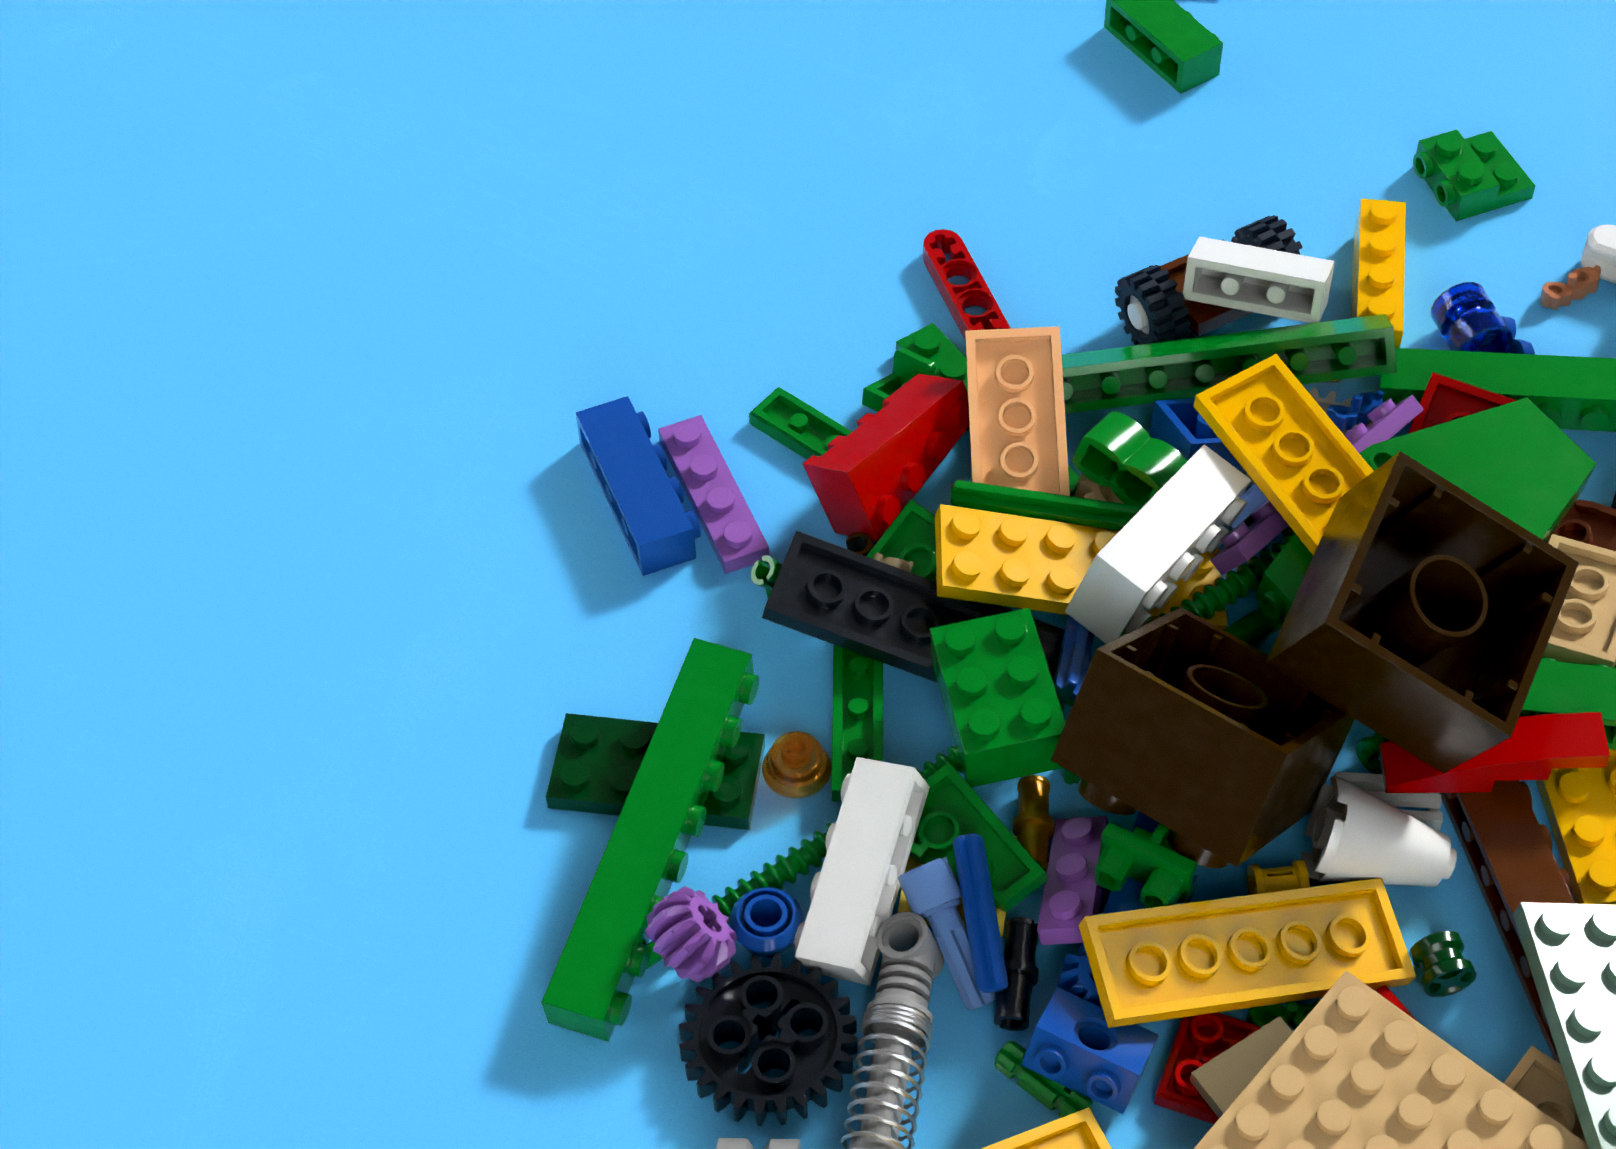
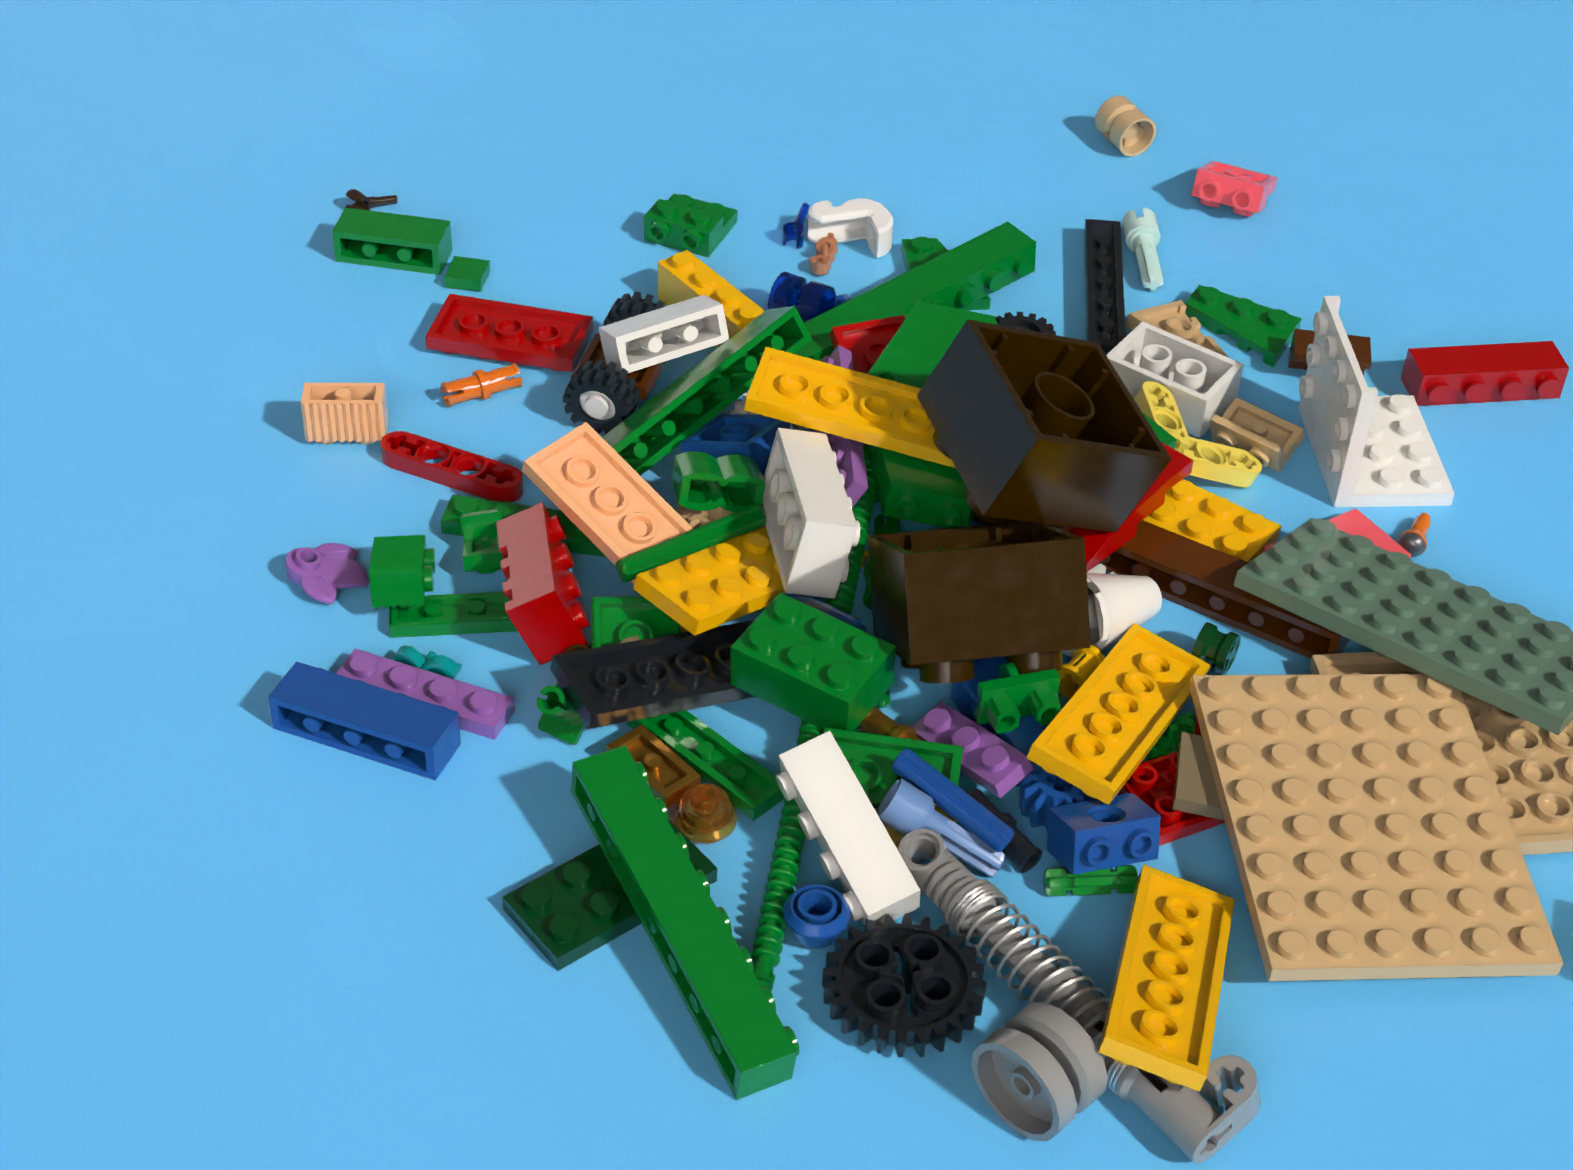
camera: 50 degrees left, 10 degrees down
medium lavender gear [645,886,737,983] -> none
none -> medium lavender plate [285,543,369,605]
none -> light nougat brick [301,383,388,444]
none -> green brick [369,535,436,610]
none -> teal piece [392,646,462,679]
none -> red plate [425,294,594,372]
none -> orange pin [440,363,522,407]
none -> green tile [445,256,490,292]
none -> pearl gold plate [606,725,701,808]
none -> clear blue hand [782,203,810,249]

